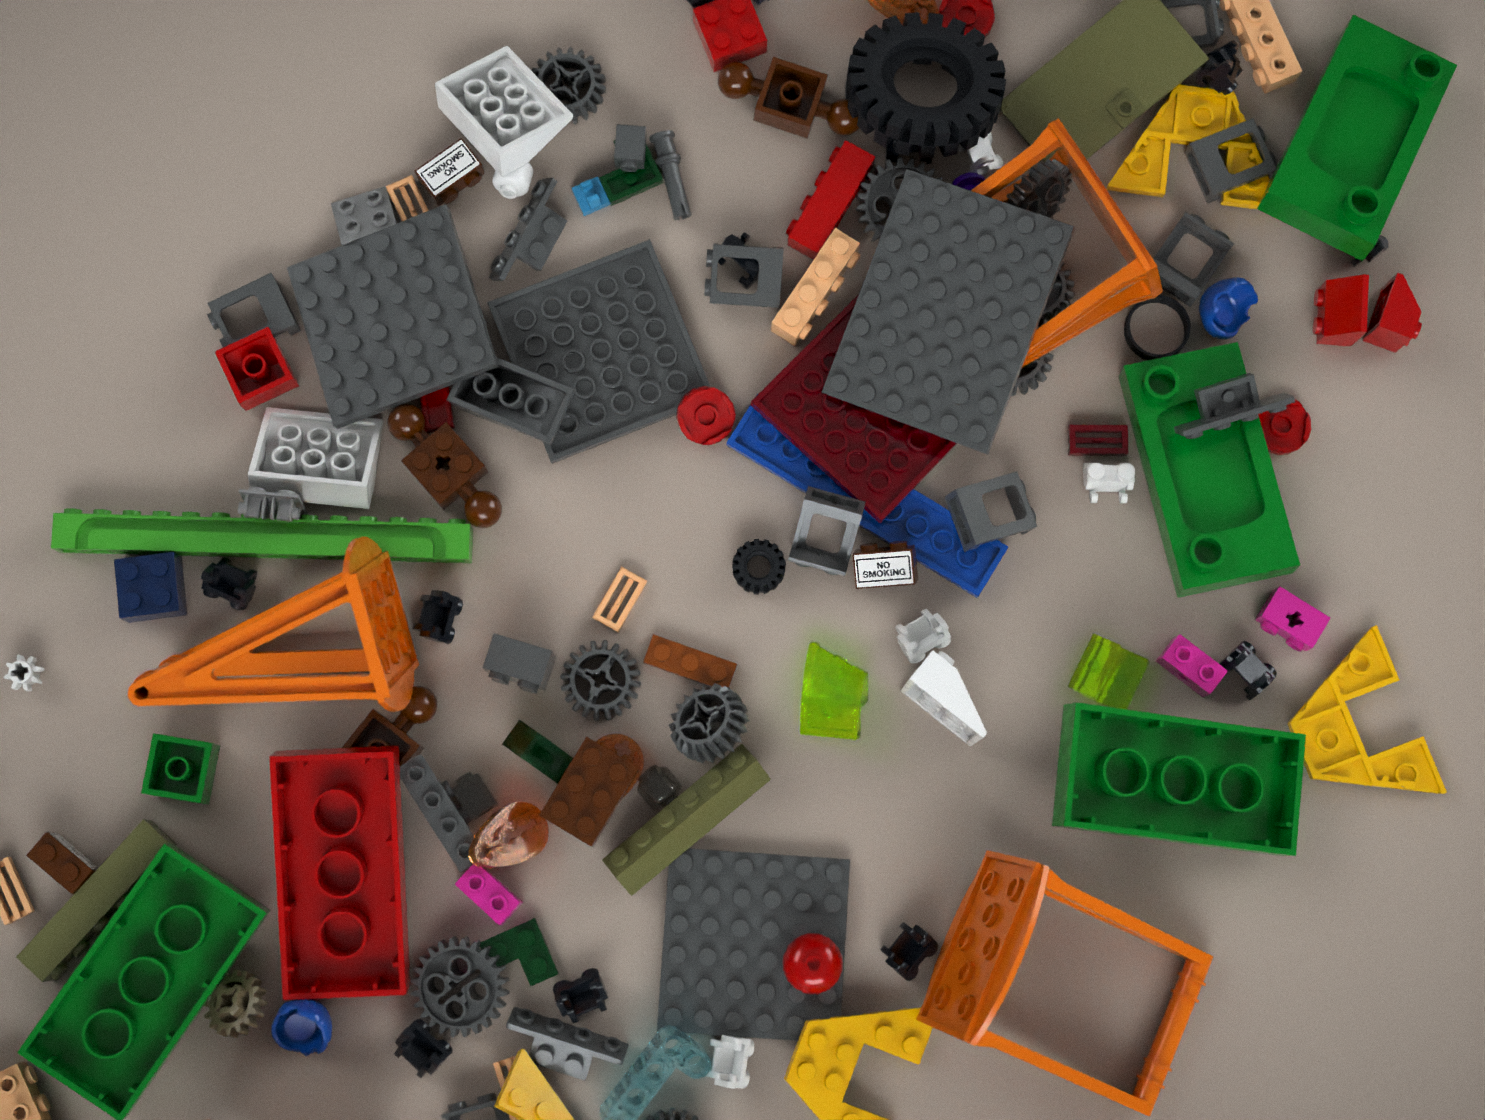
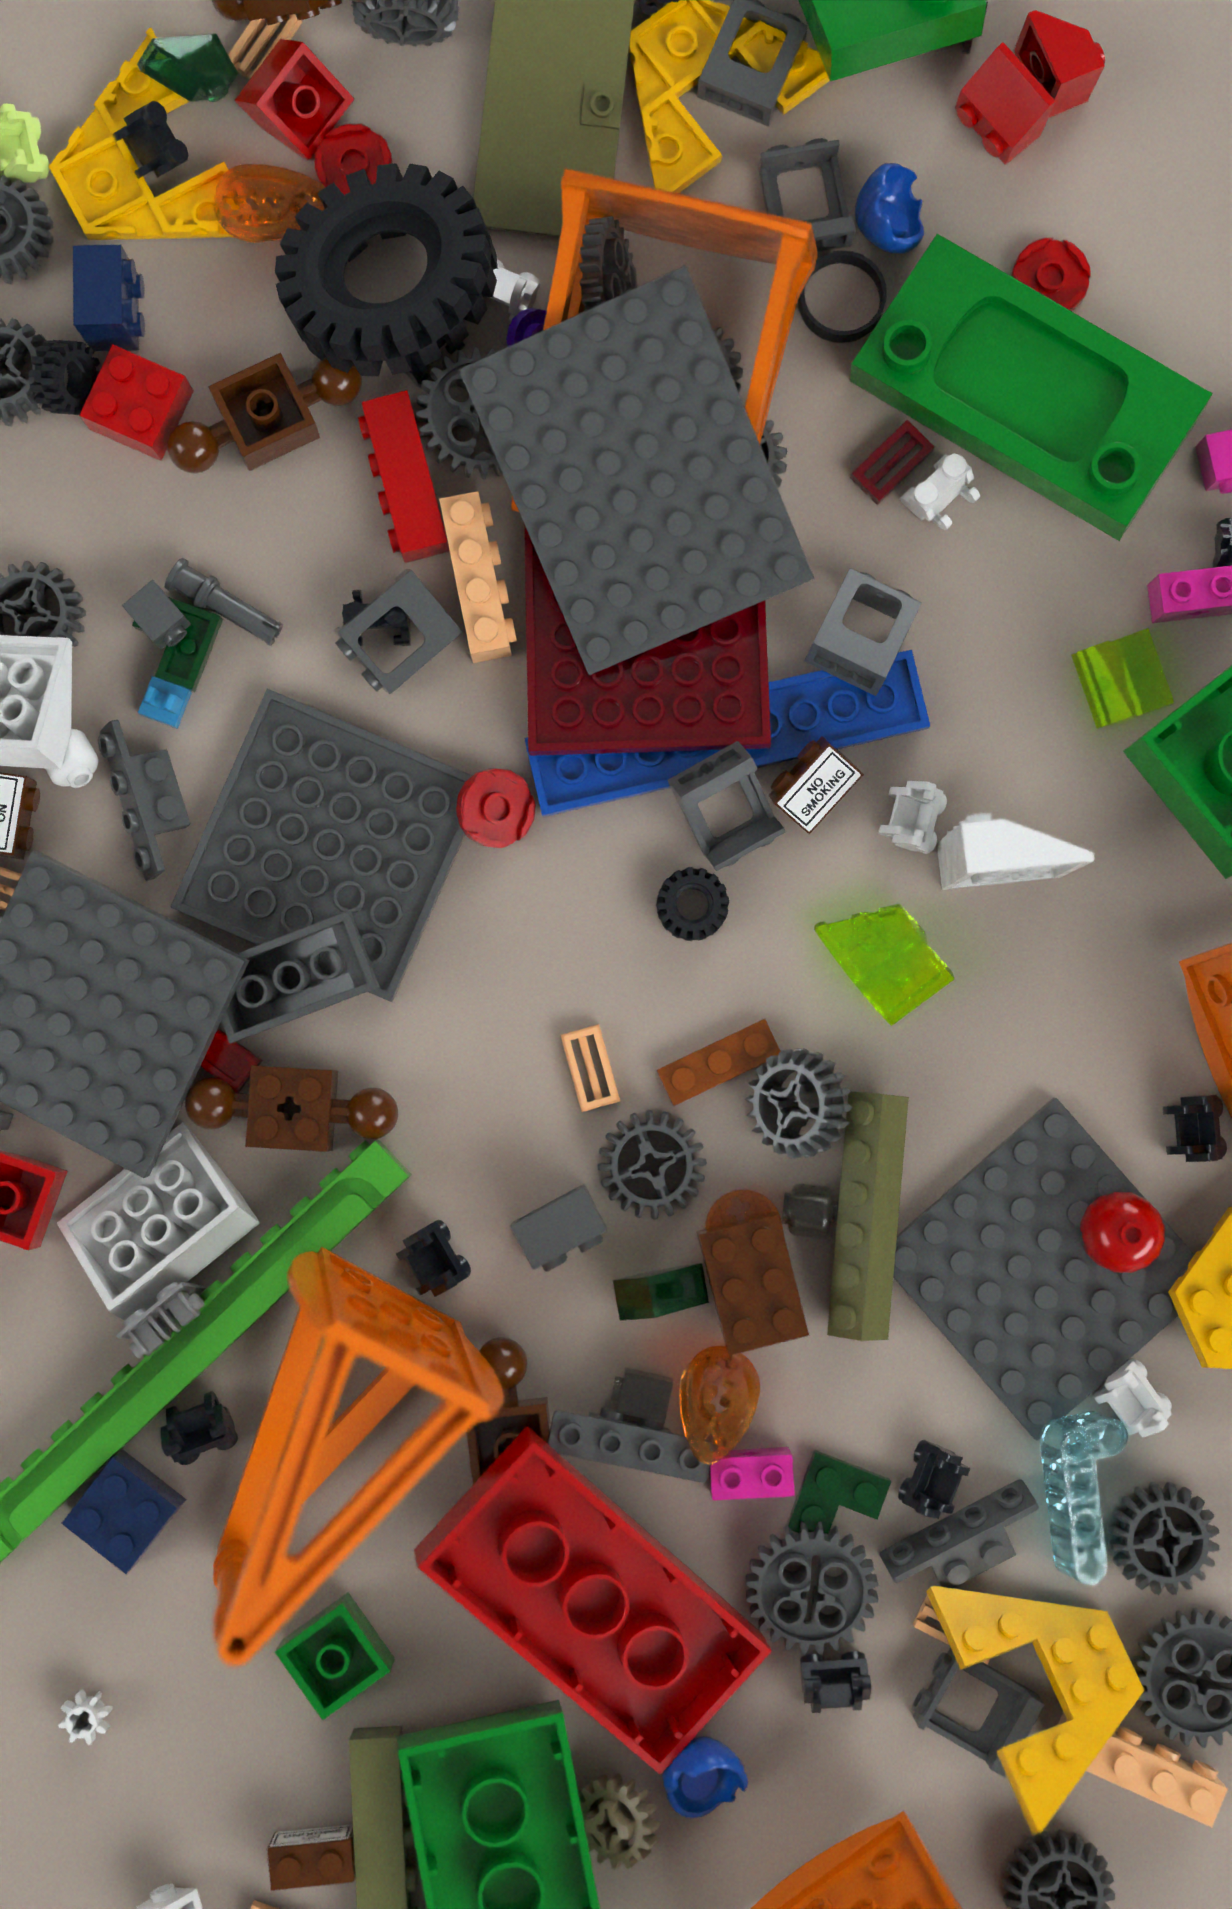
camera: 45 degrees left, 5 degrees up
dark grey bracket [1174,373,1295,439] -> none

